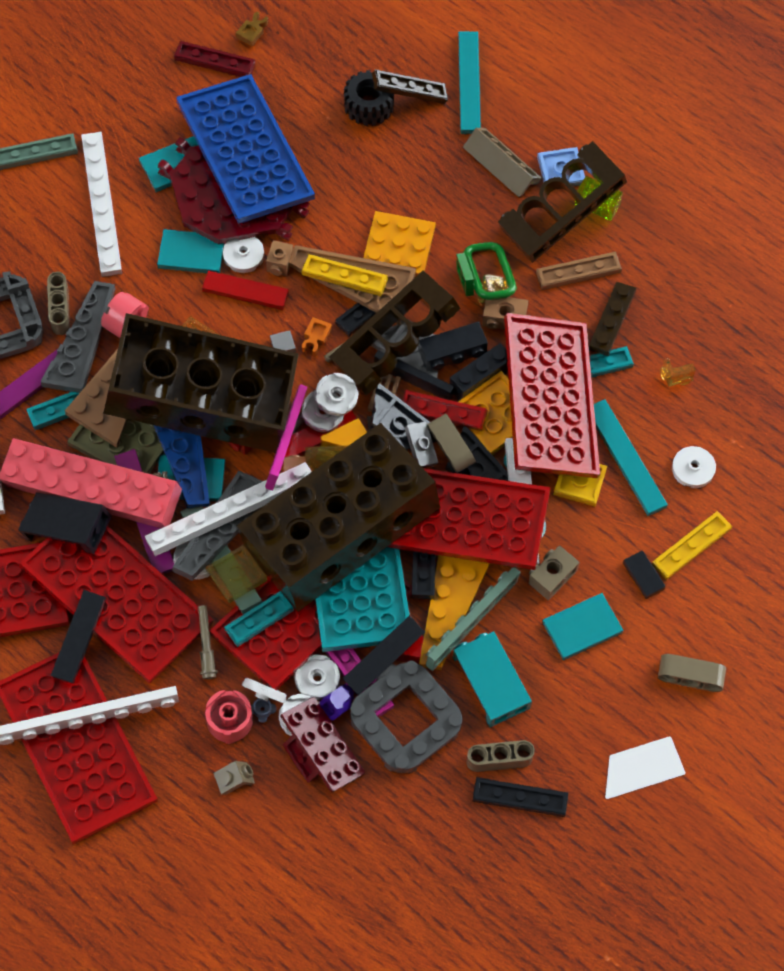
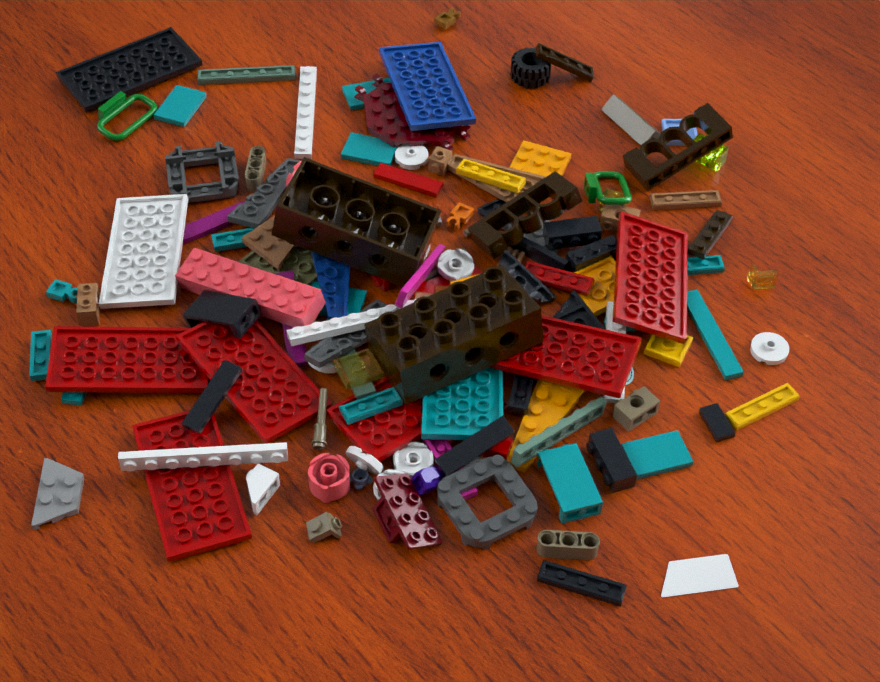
camera: 10 degrees right, 15 degrees down
dark red tile [174,41,256,77] -> none
white plate [315,373,359,416] -> none
light grey plate [404,421,439,467] -> none
dark tan beam [427,414,476,473] -> none
teal tile [458,31,481,134] -> none
dark tan beam [658,654,726,692] -> none
none -> white slope [246,464,280,515]
none -> black brick [586,428,637,493]

